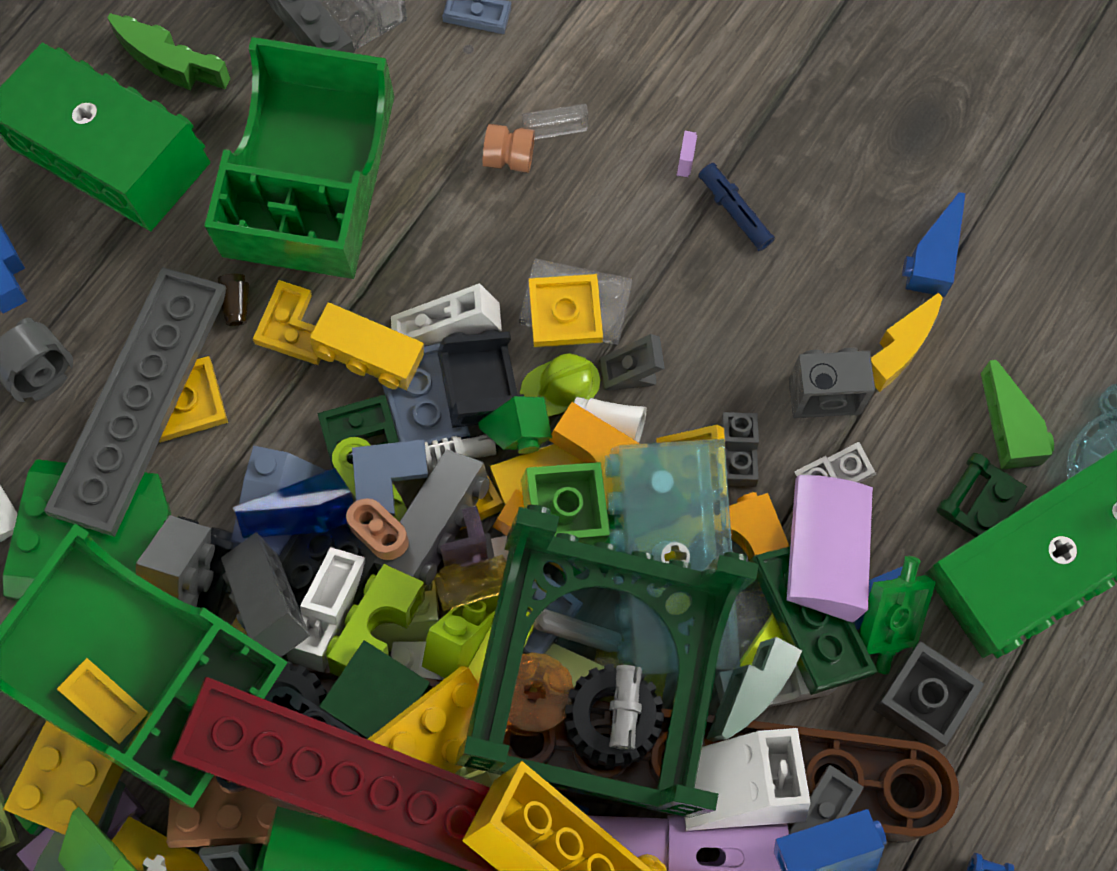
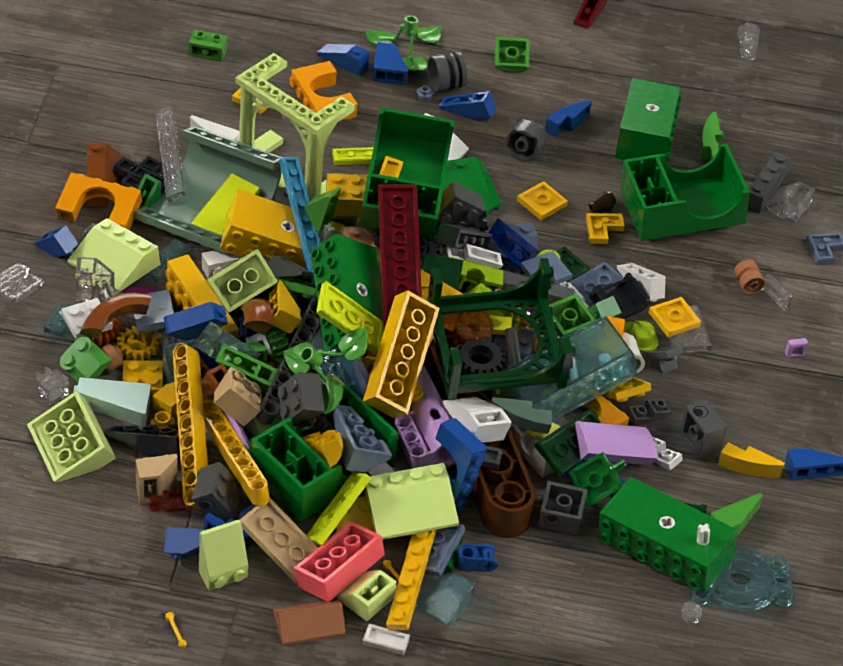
camera: 65 degrees right, 25 degrees down
dark grey plate [44,267,227,537] -> none
yellow brick [310,302,424,391] -> none
nougat plate [346,498,409,560] -> none
light grey pin [609,665,642,750] -> none
dark blue pin [698,163,775,251] -> none

